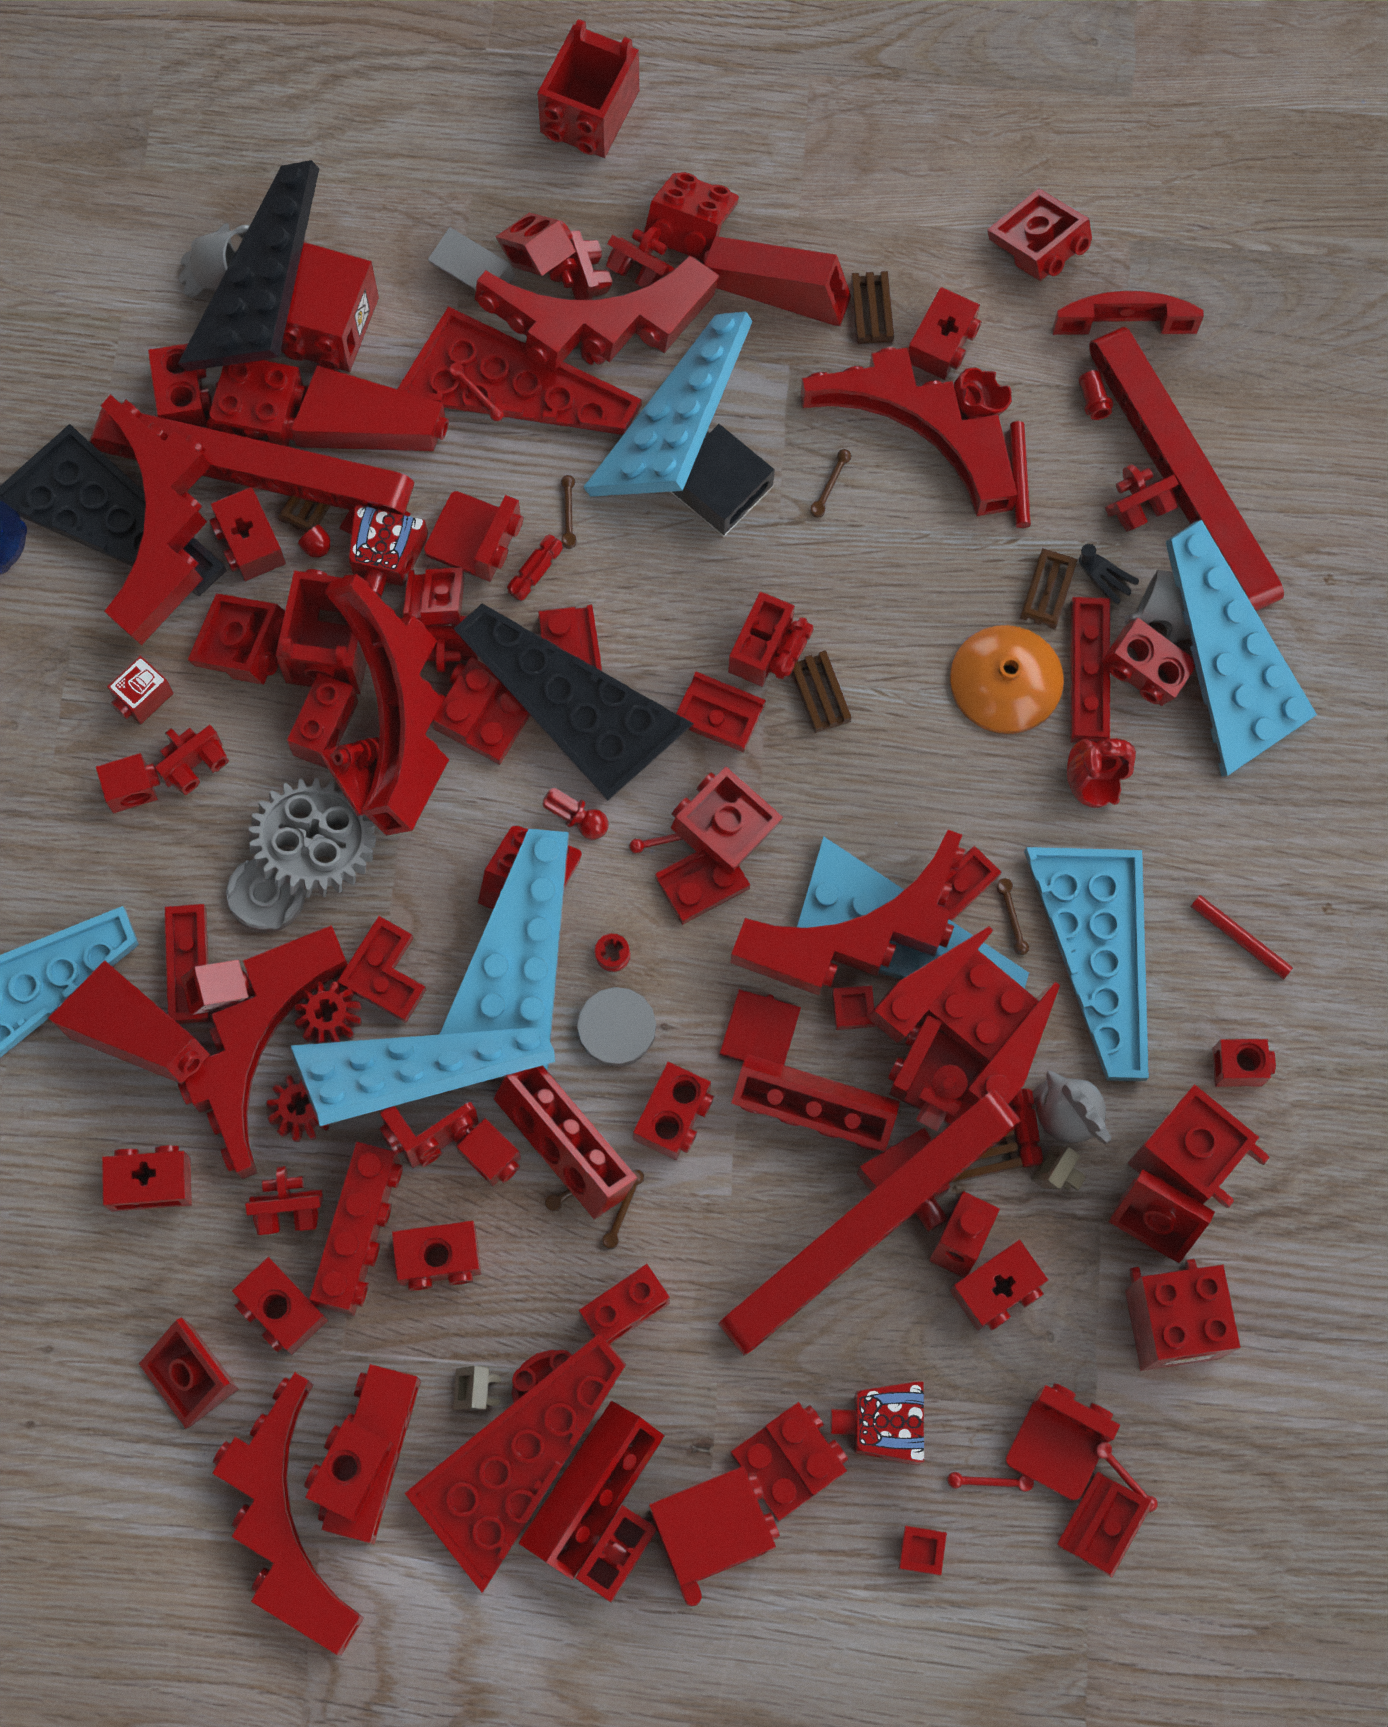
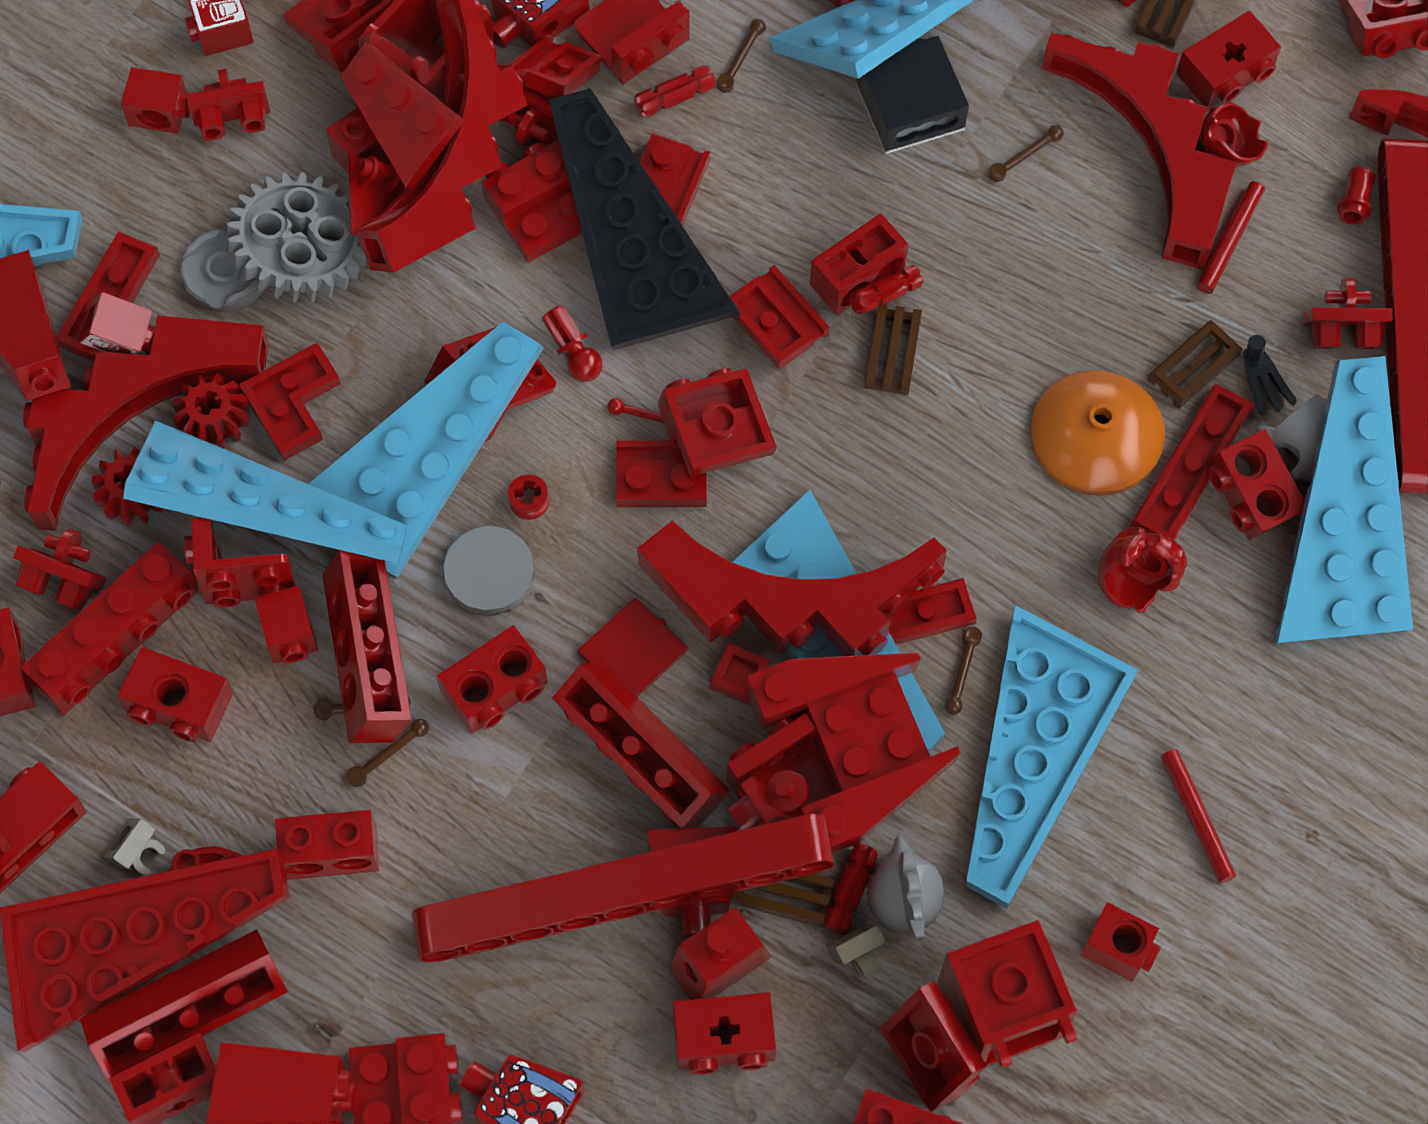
camera: 30 degrees right, 5 degrees down
none -> red wing [340,41,465,191]

